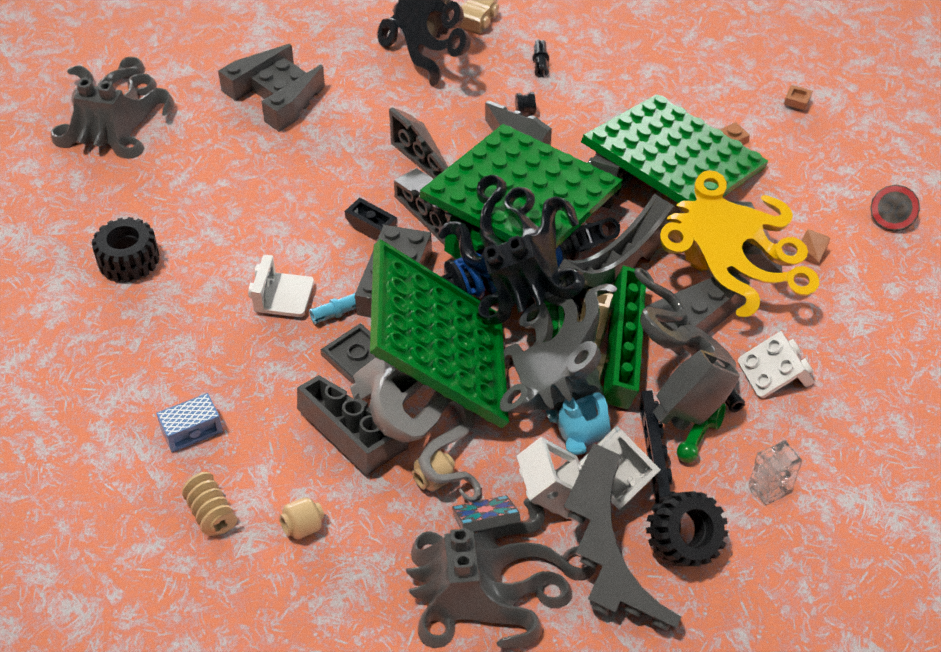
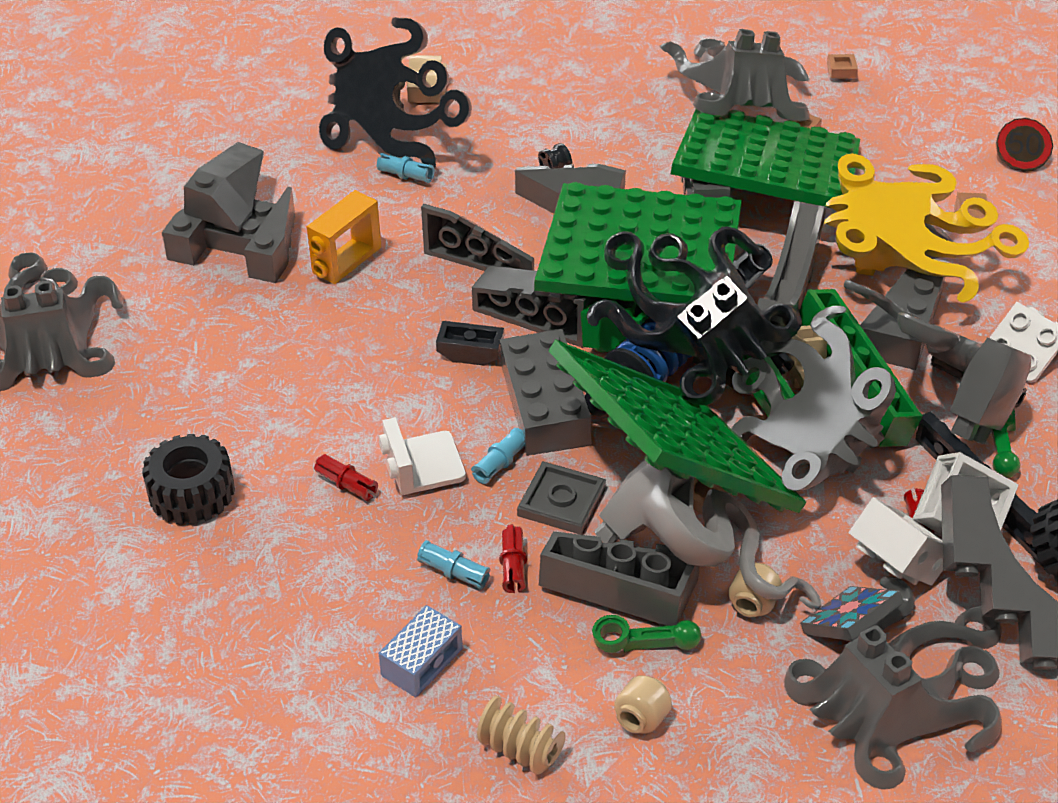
camera: 25 degrees left, 5 degrees down
black axle [532,39,549,77] -> none
medium azure piece [545,392,611,455] -> none
none -> dark grey wedge [184,142,264,232]
none -> light orange window [306,190,382,284]
none -> red axle [314,454,378,501]
none -> medium azure pin [377,153,435,183]
none -> medium azure pin [417,540,491,589]
none -> red axle [499,524,527,593]
none -> green piece [592,615,702,653]
none -> dark grey hips [659,29,810,121]

